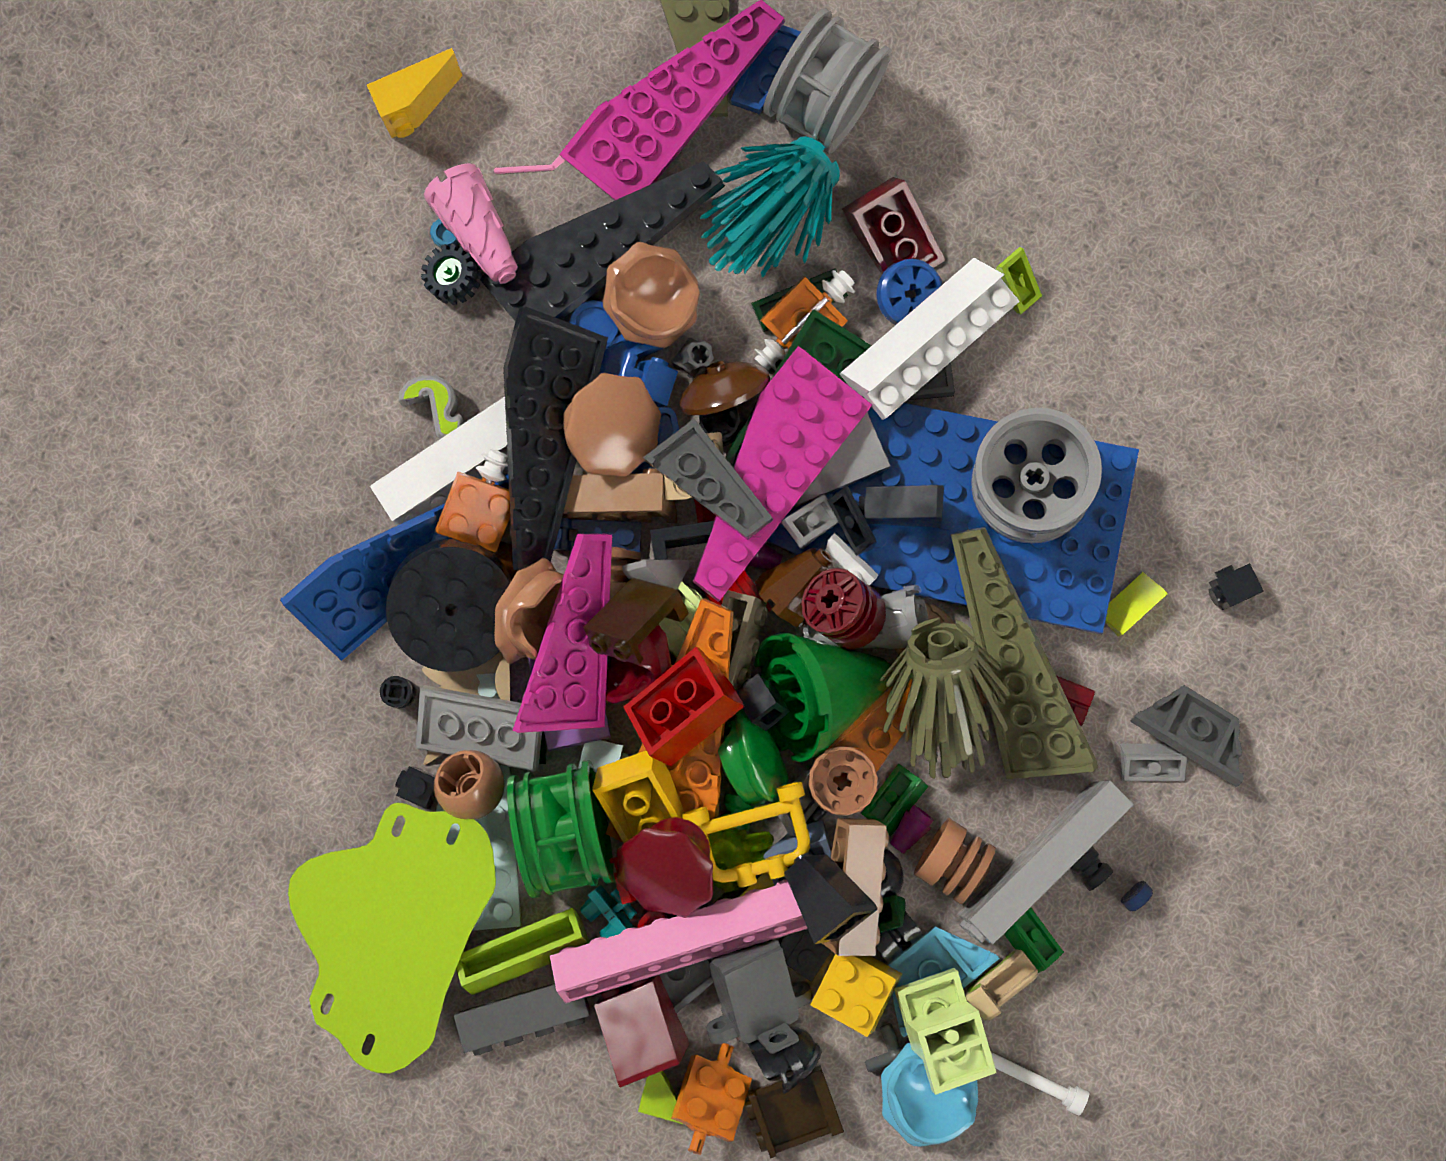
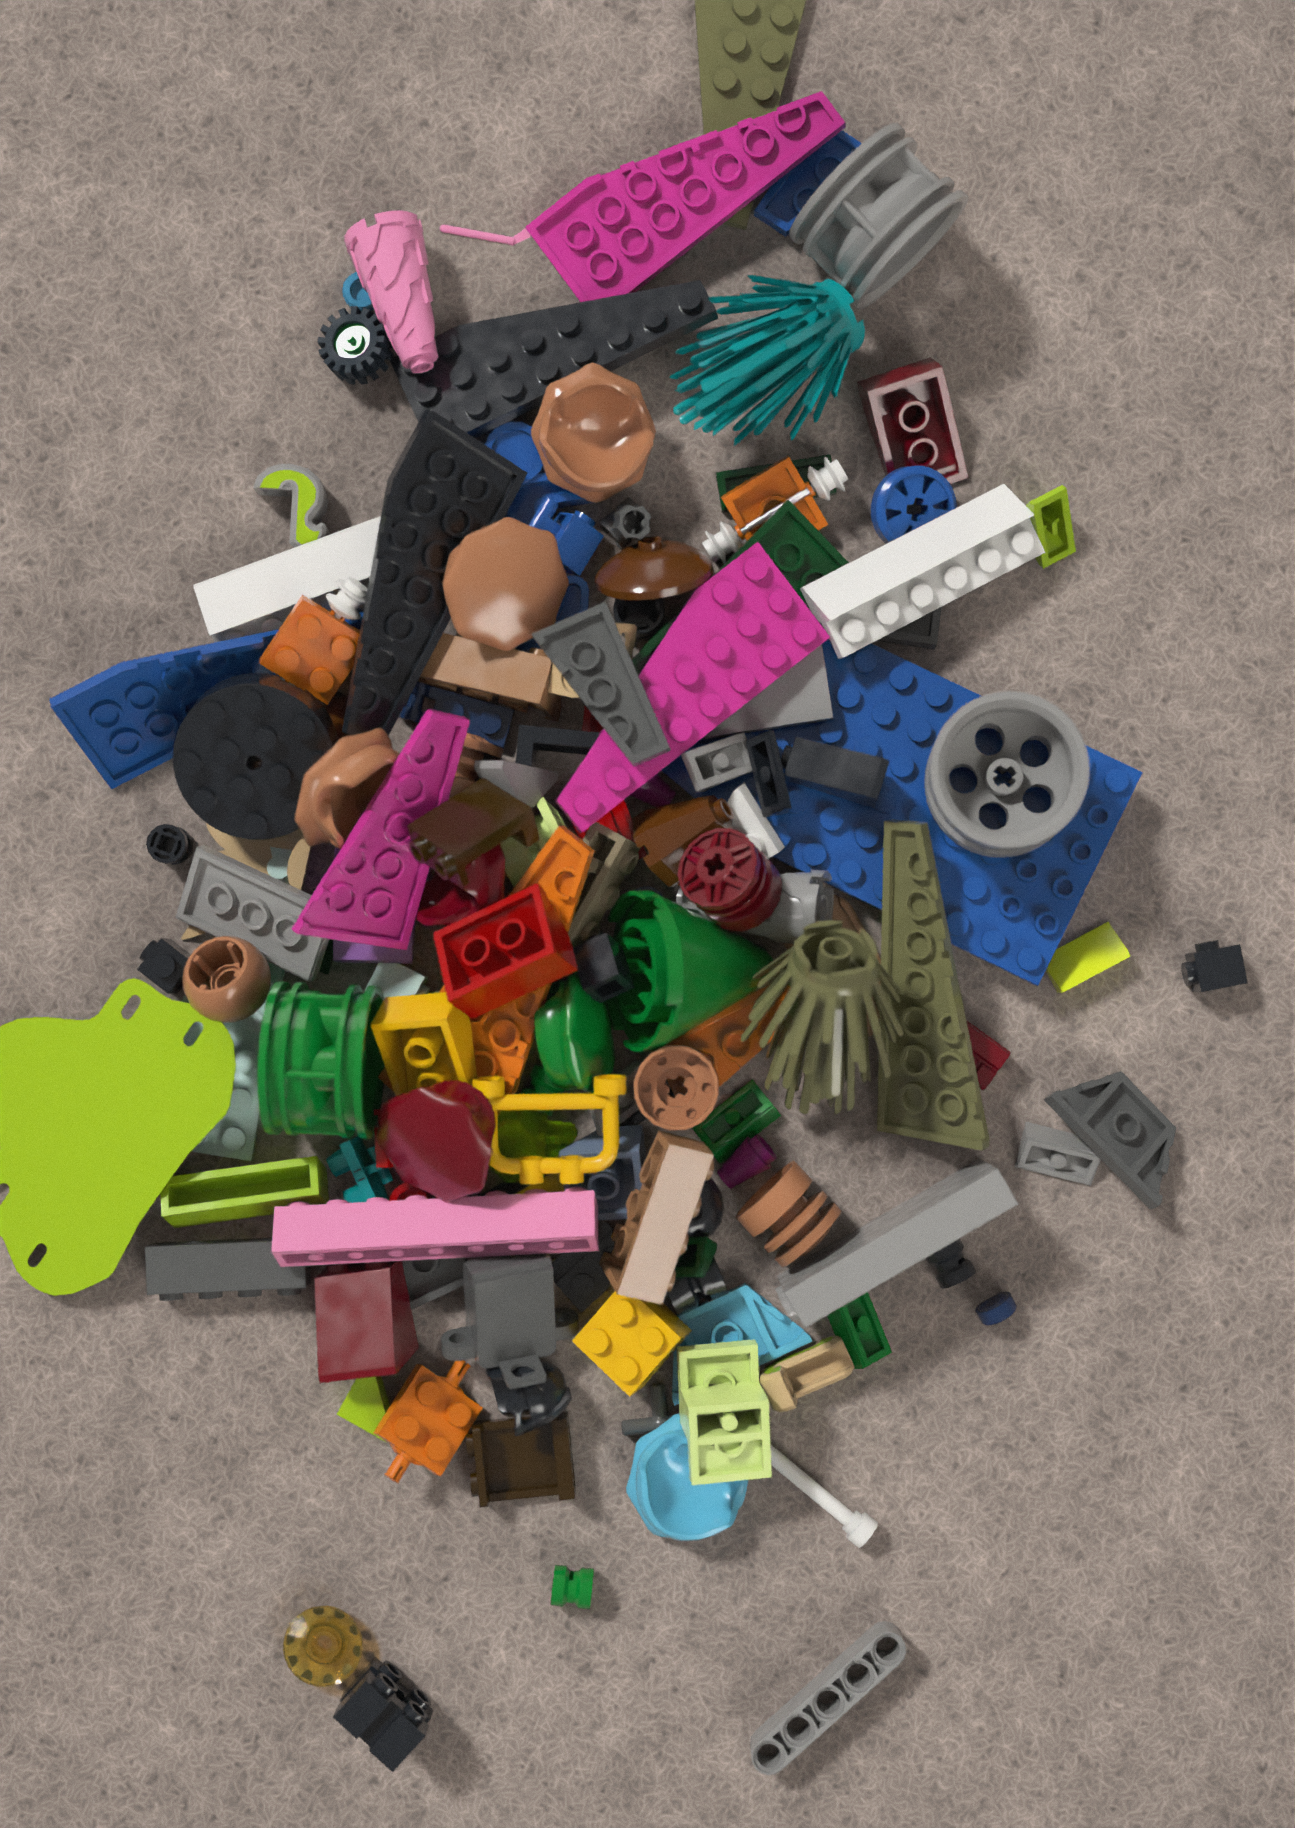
camera: 10 degrees right, 5 degrees up
yellow slope [367,48,463,138] -> none
black slope [784,853,878,944] -> none

